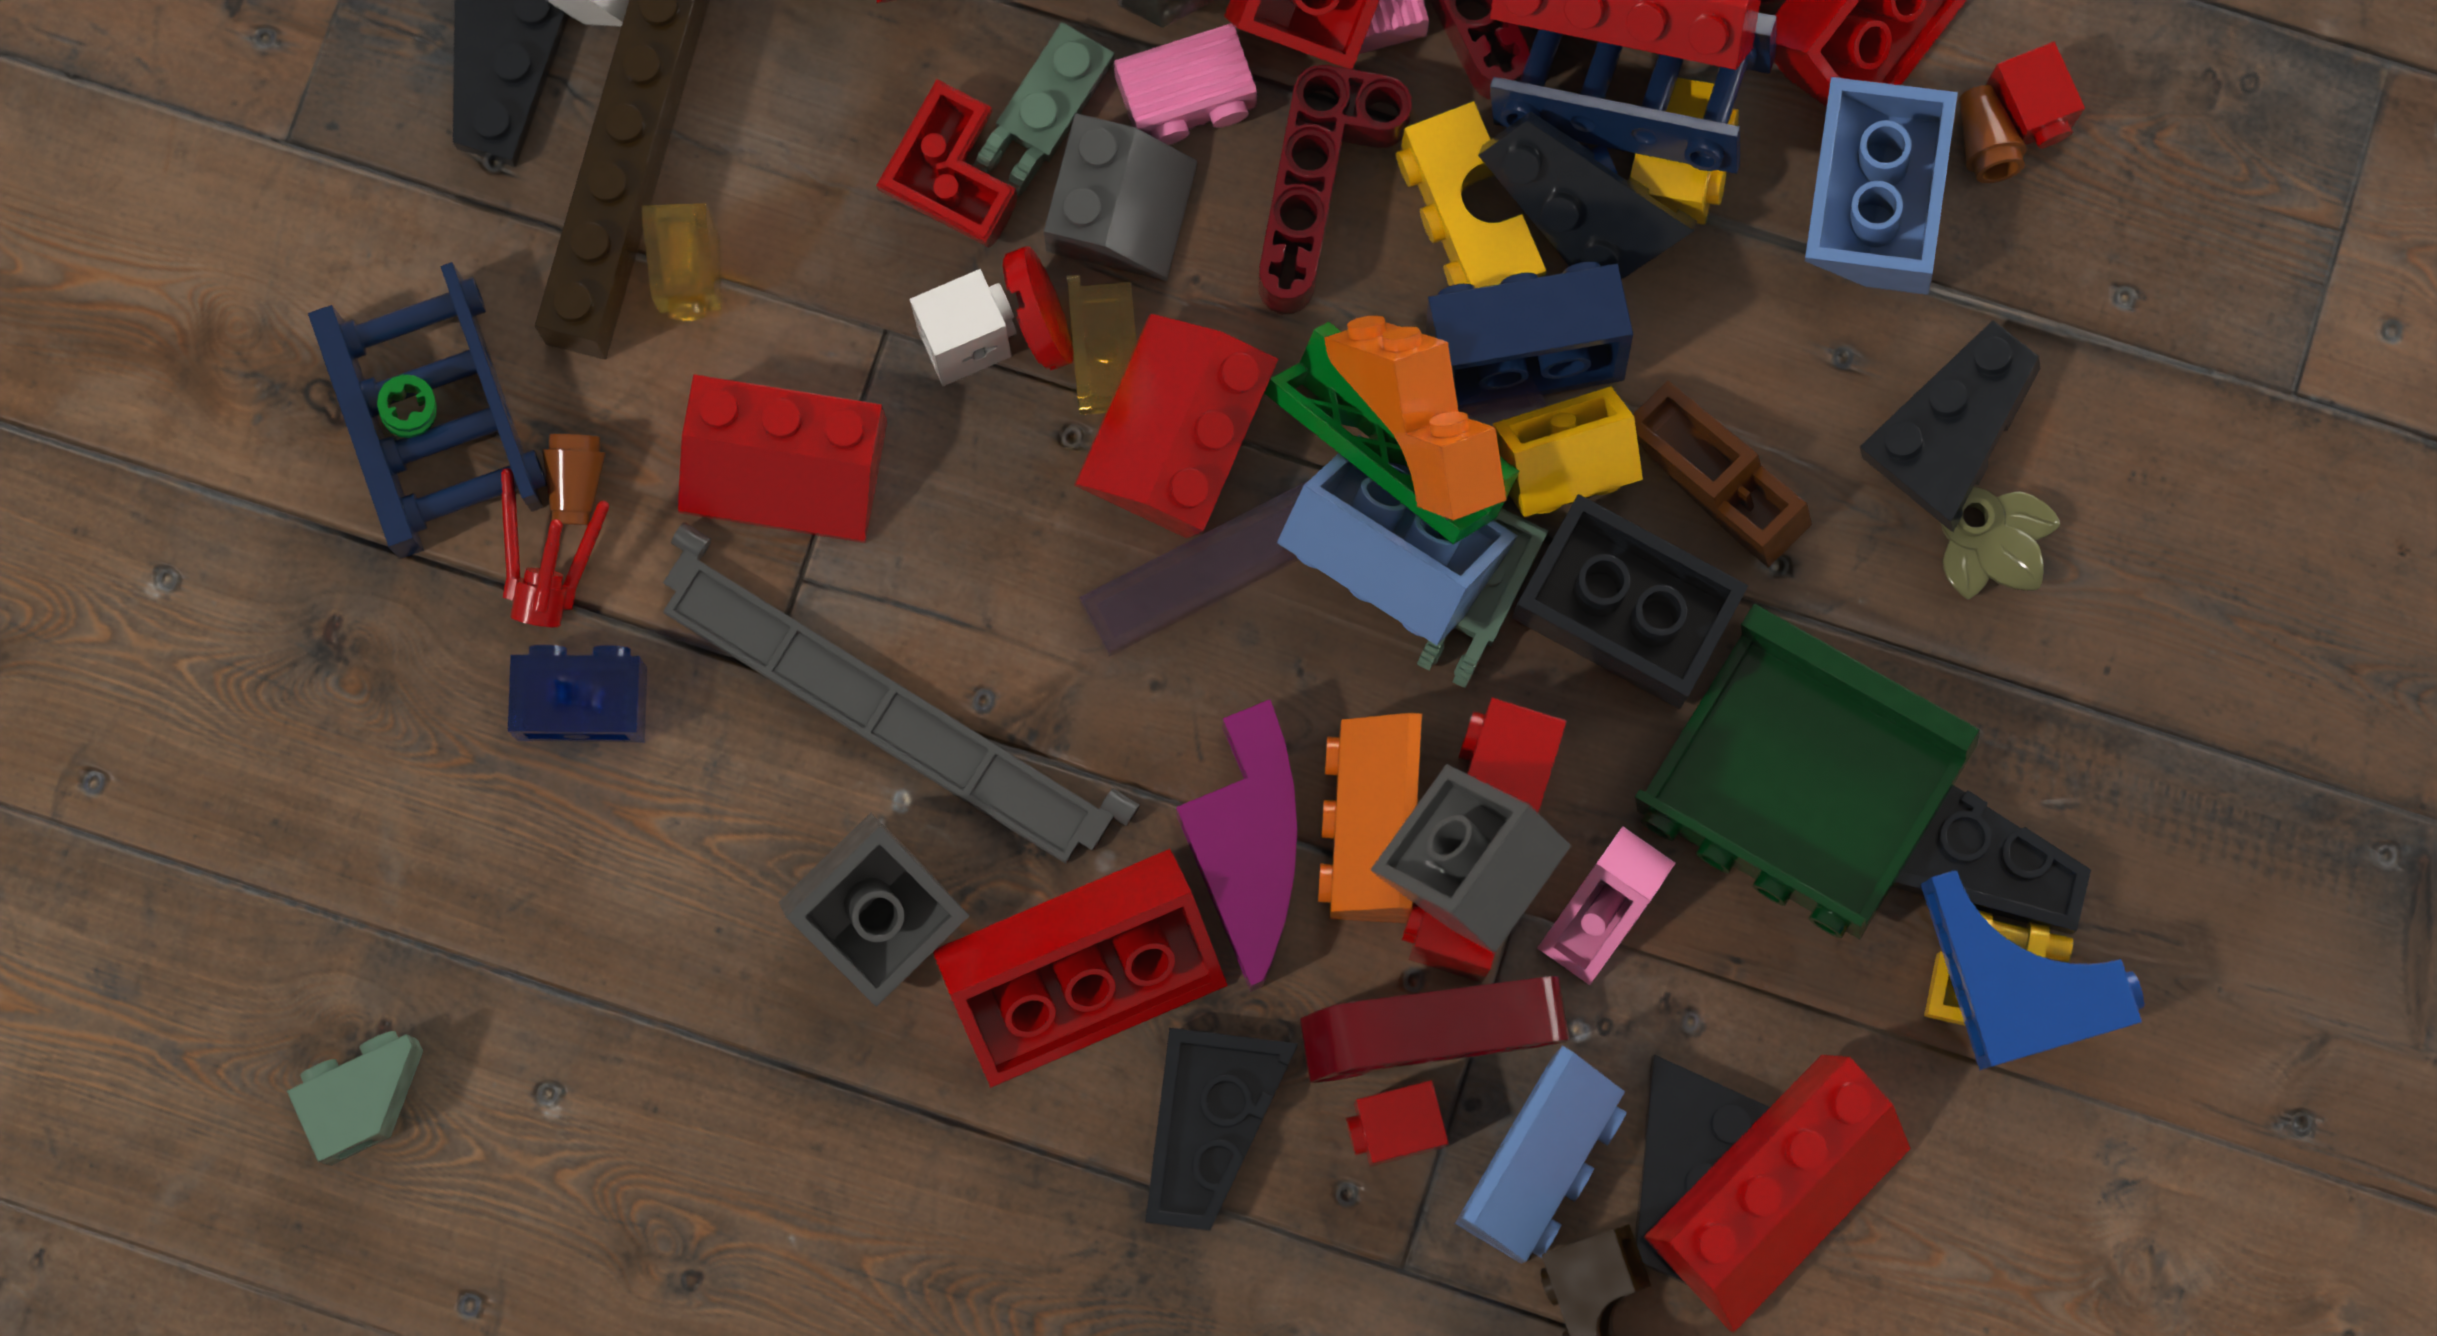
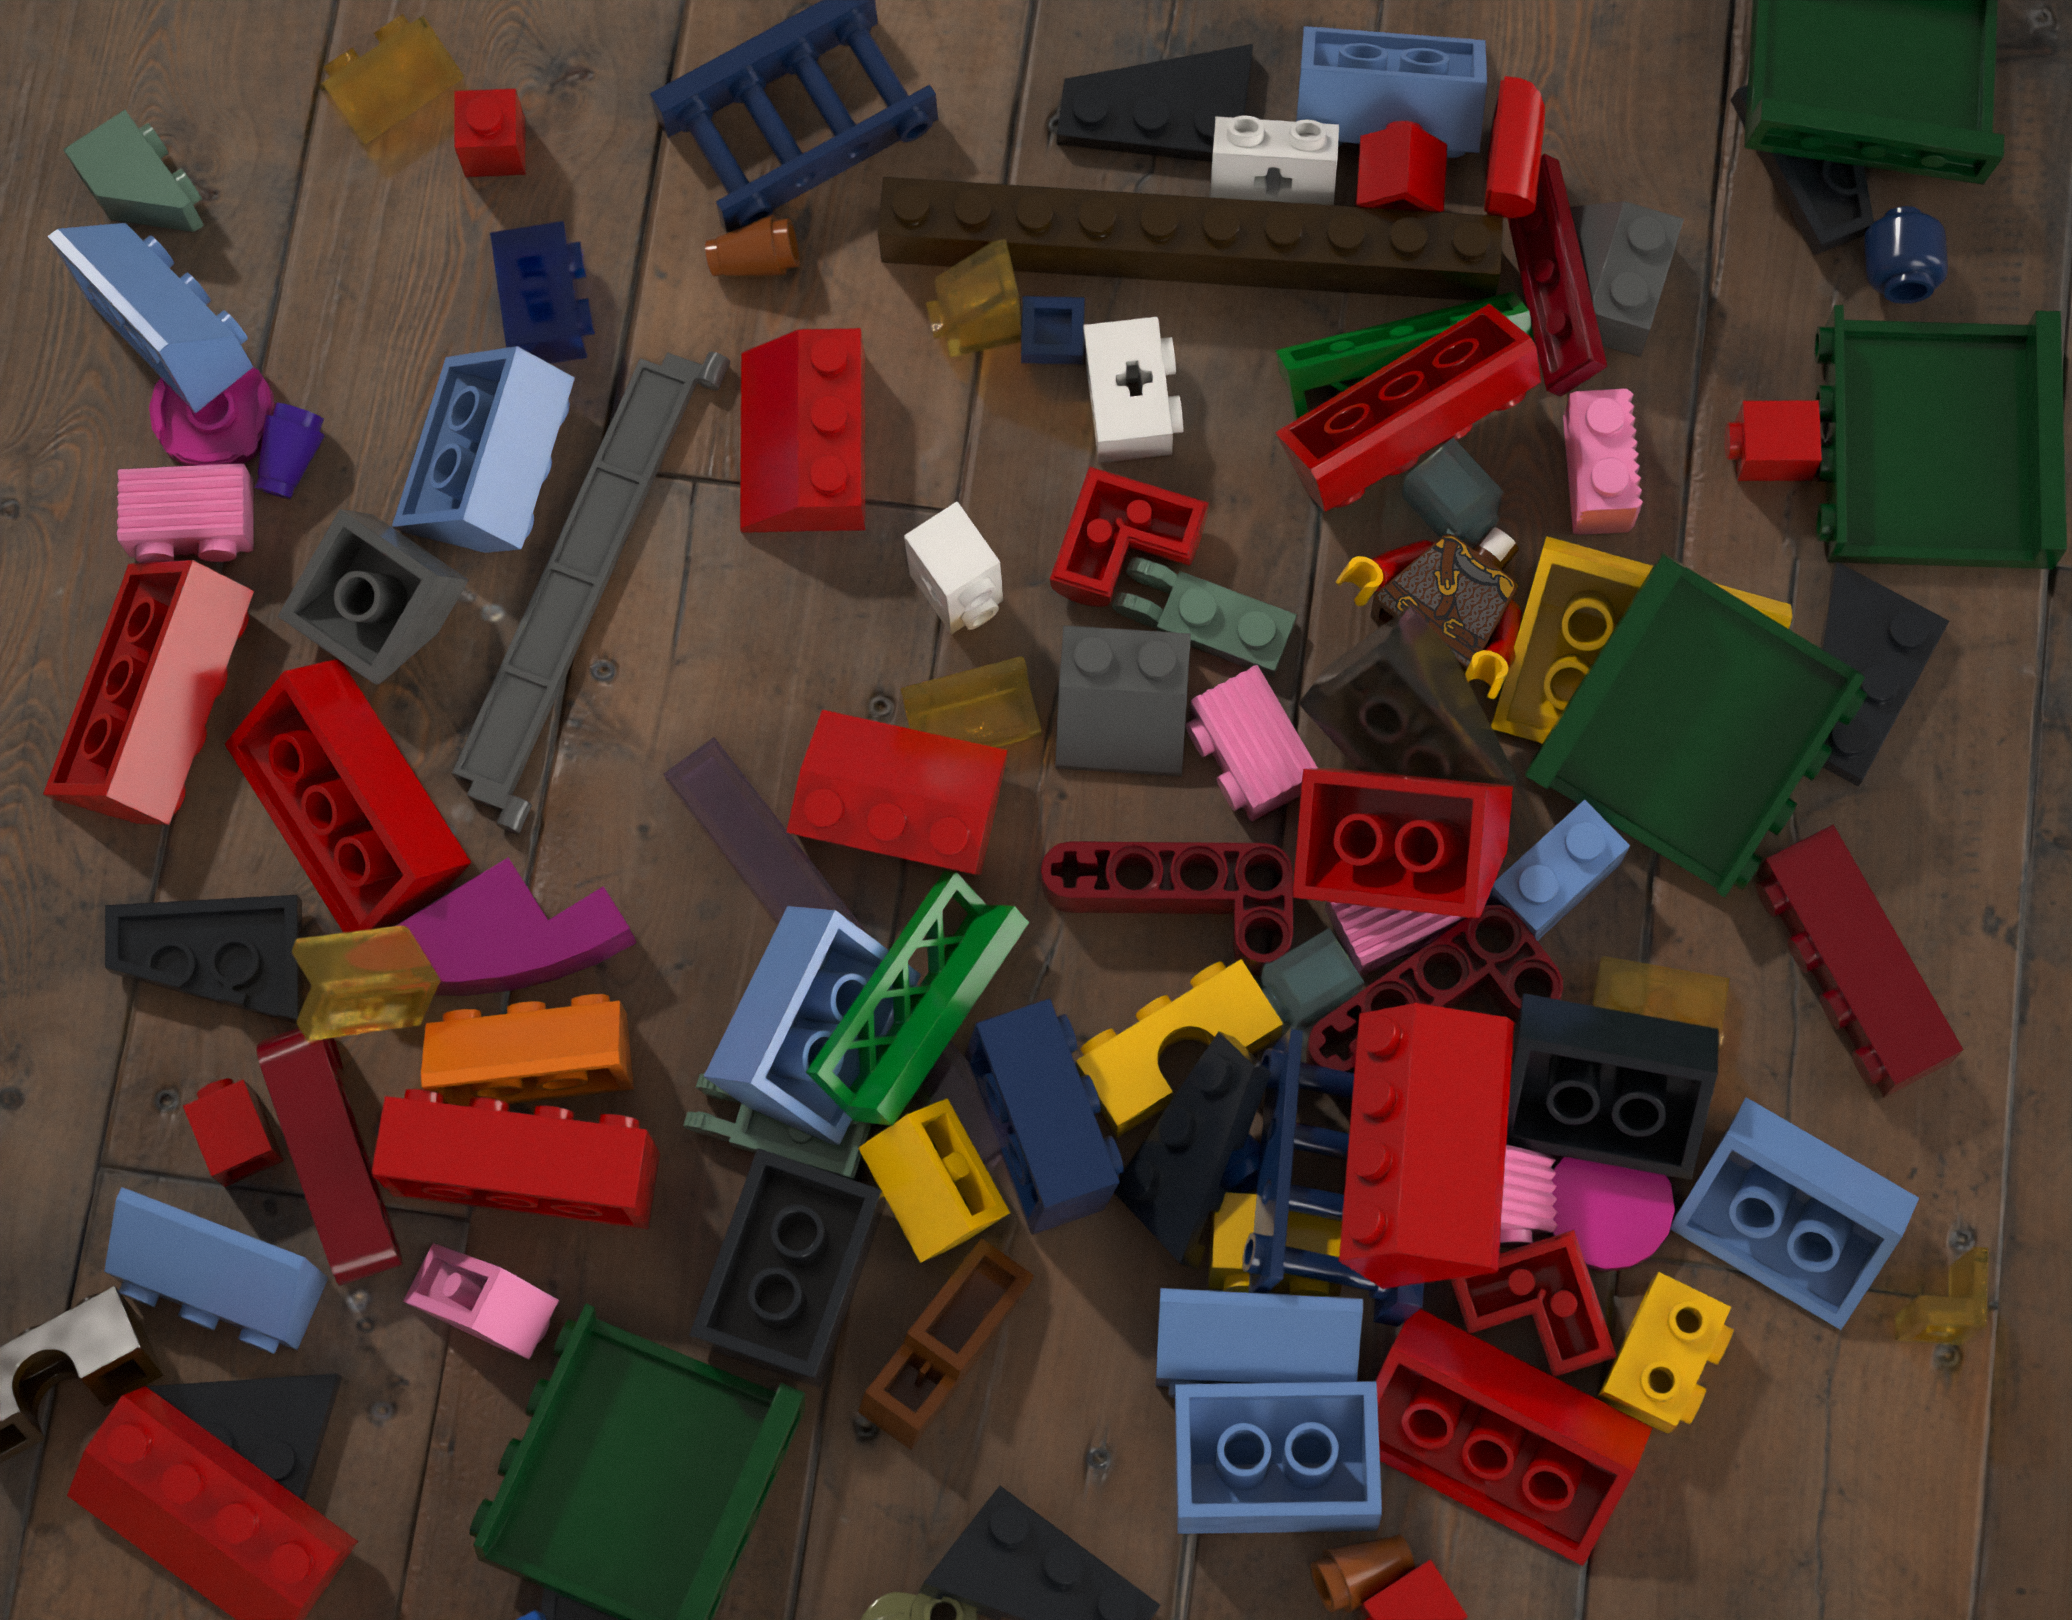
camera: 85 degrees right, 5 degrees down
green bush [377,374,437,438] -> none
red plant [501,468,610,628] -> none
red tile [1002,246,1074,371] -> none
orange arch [1324,316,1506,520] -> none
dark grey slope [1371,764,1571,953] -> none
none -> red slope [43,560,254,825]
none -> medium blue slope [48,223,253,413]
none -> bright pink brick [117,463,254,563]
none -> dark pink tile [149,367,275,466]
none -> dark purple cone [255,403,325,499]
none -> clear yellow panel [292,926,441,1041]
none -> clear yellow bracket [318,14,465,145]
none -> medium blue slope [392,346,575,553]
none -> red brick [454,88,526,177]
none -> dark blue plate [1021,296,1085,364]
none -> white brick [1084,317,1183,463]
none -> medium blue slope [1156,1288,1363,1398]
none -> clear light blue brick [1261,928,1364,1031]

